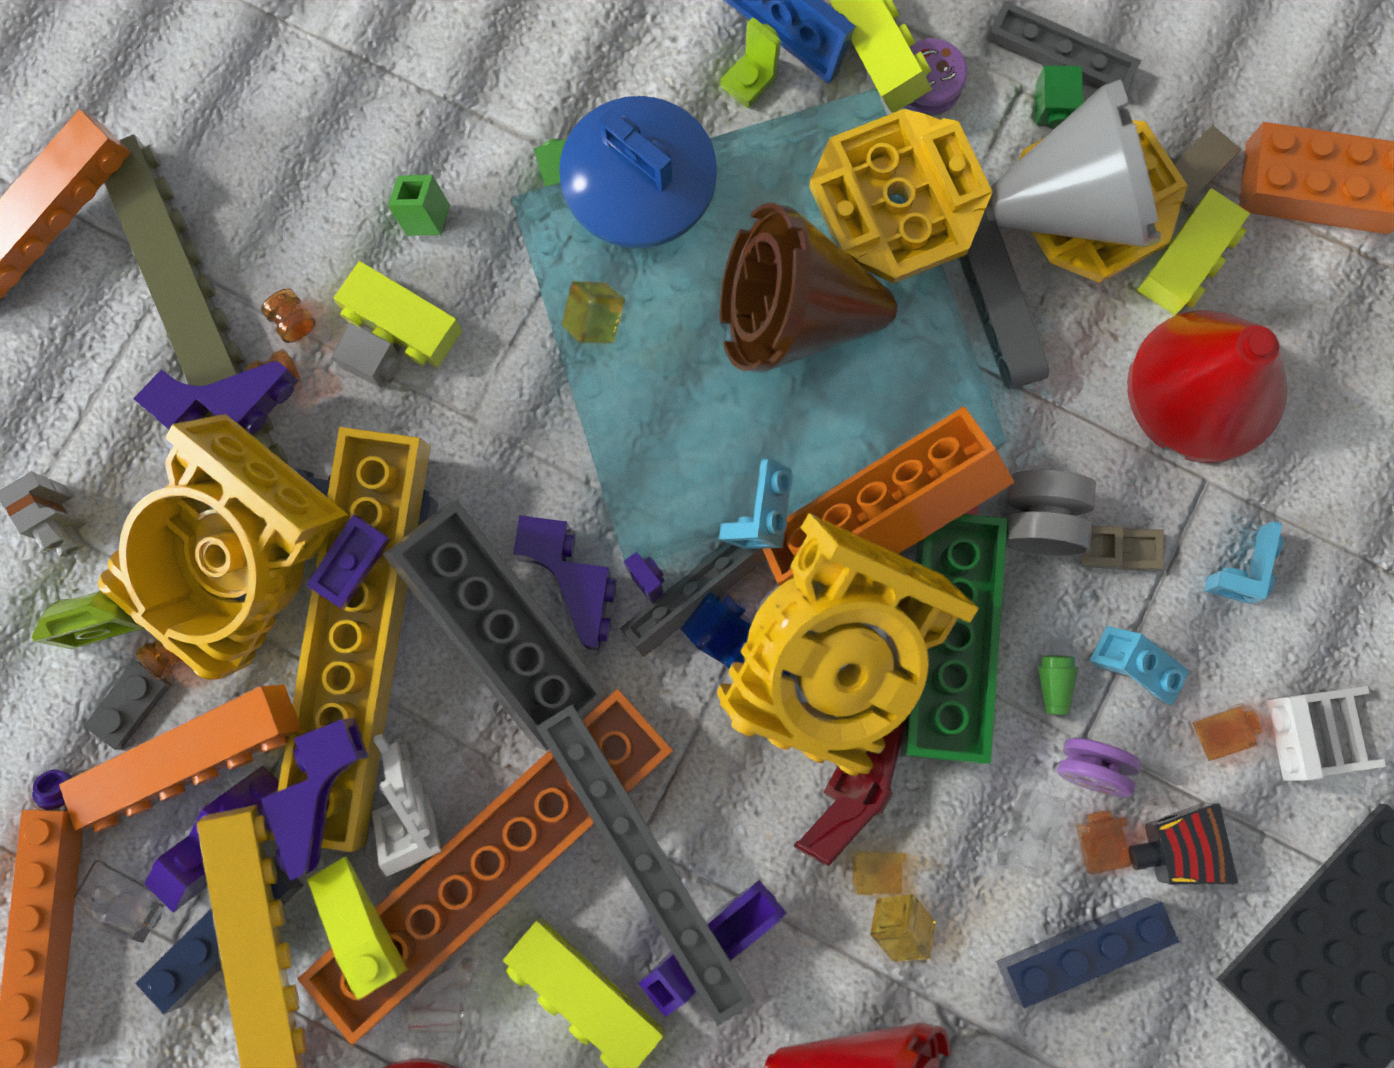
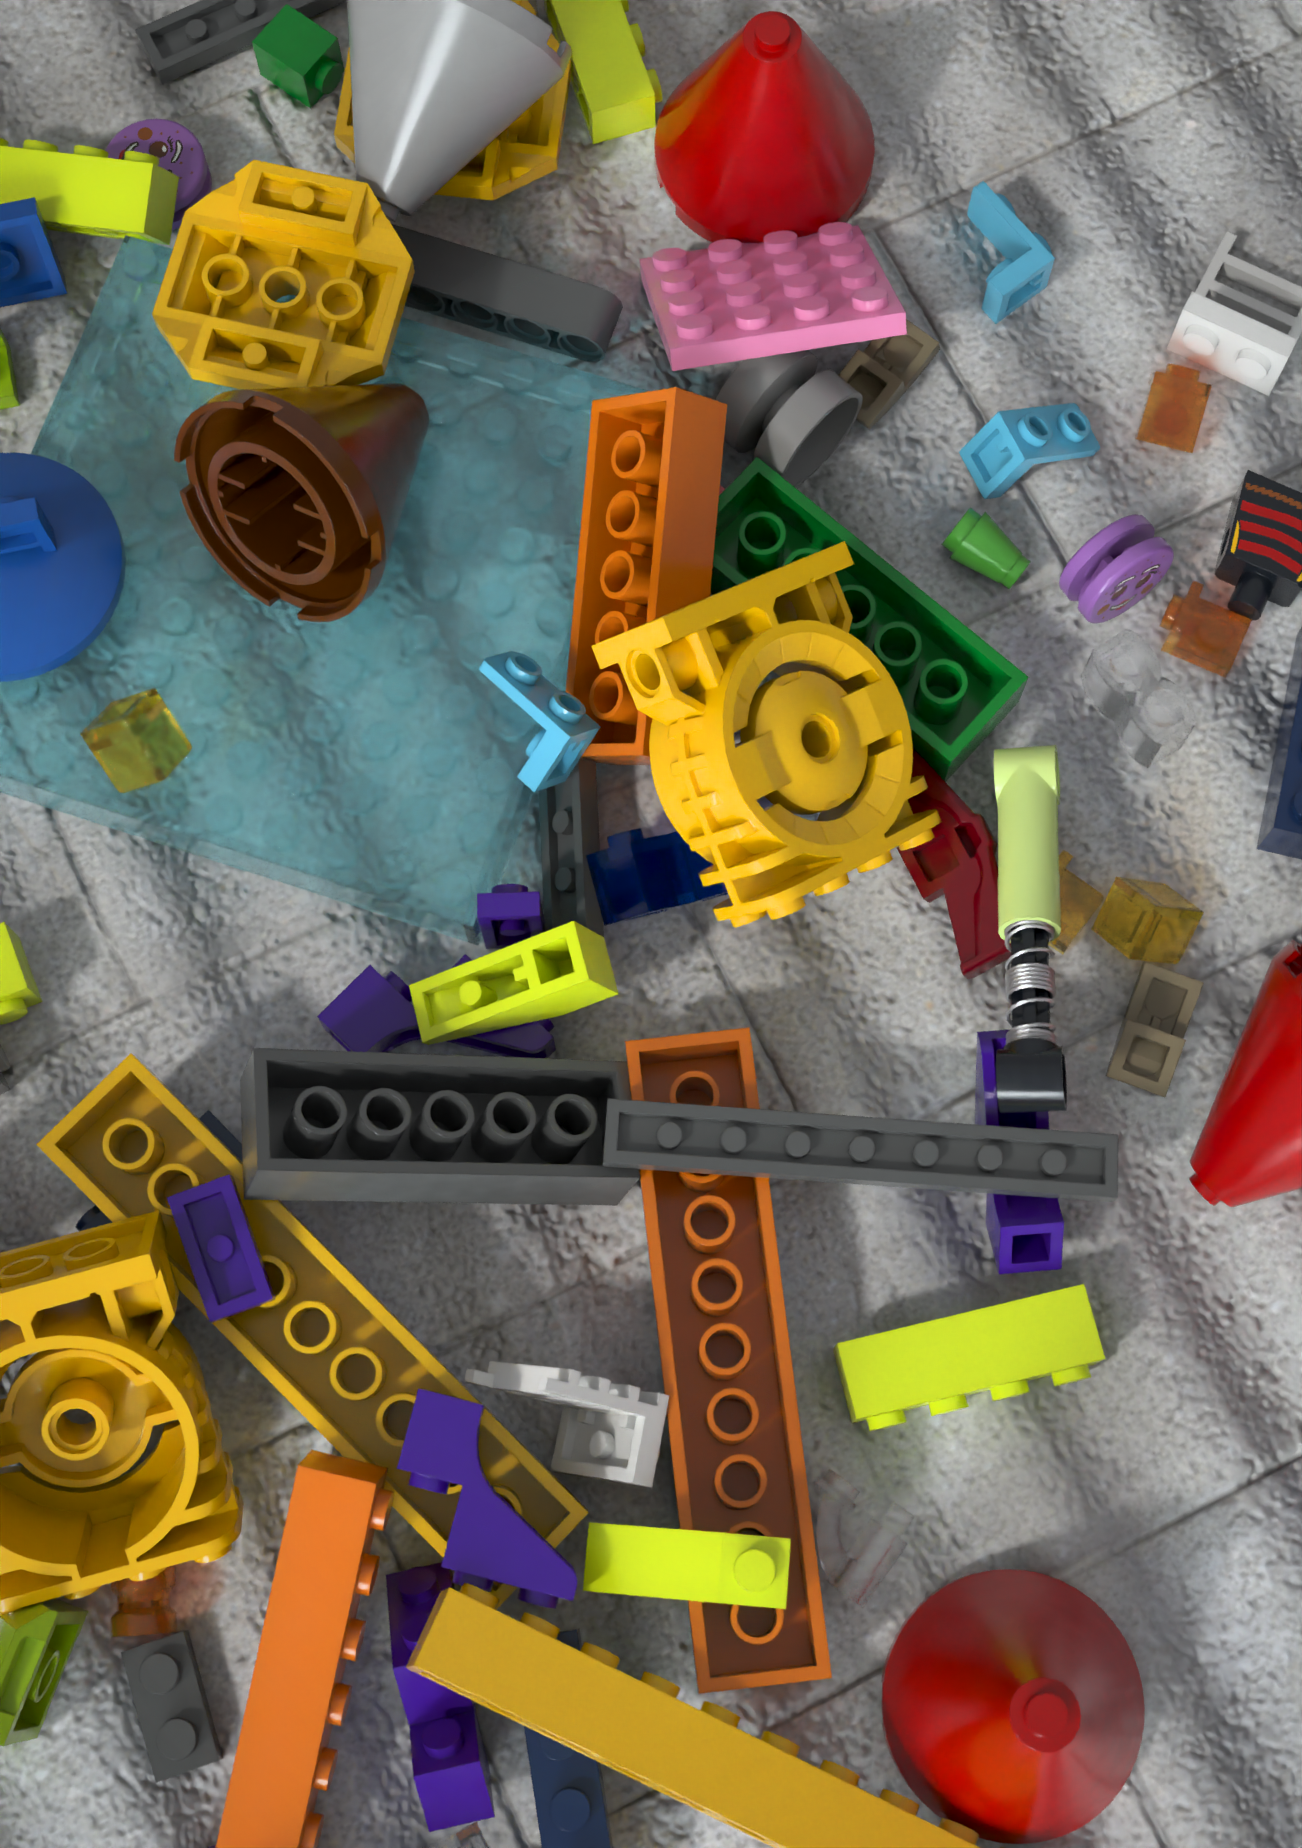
camera: 55 degrees left, 5 degrees down
none -> neon yellow slope [409,921,619,1045]
none -> bright pink plate [639,222,907,371]
none -> piece [993,745,1067,1113]
none -> dark tan slope [1105,962,1204,1098]

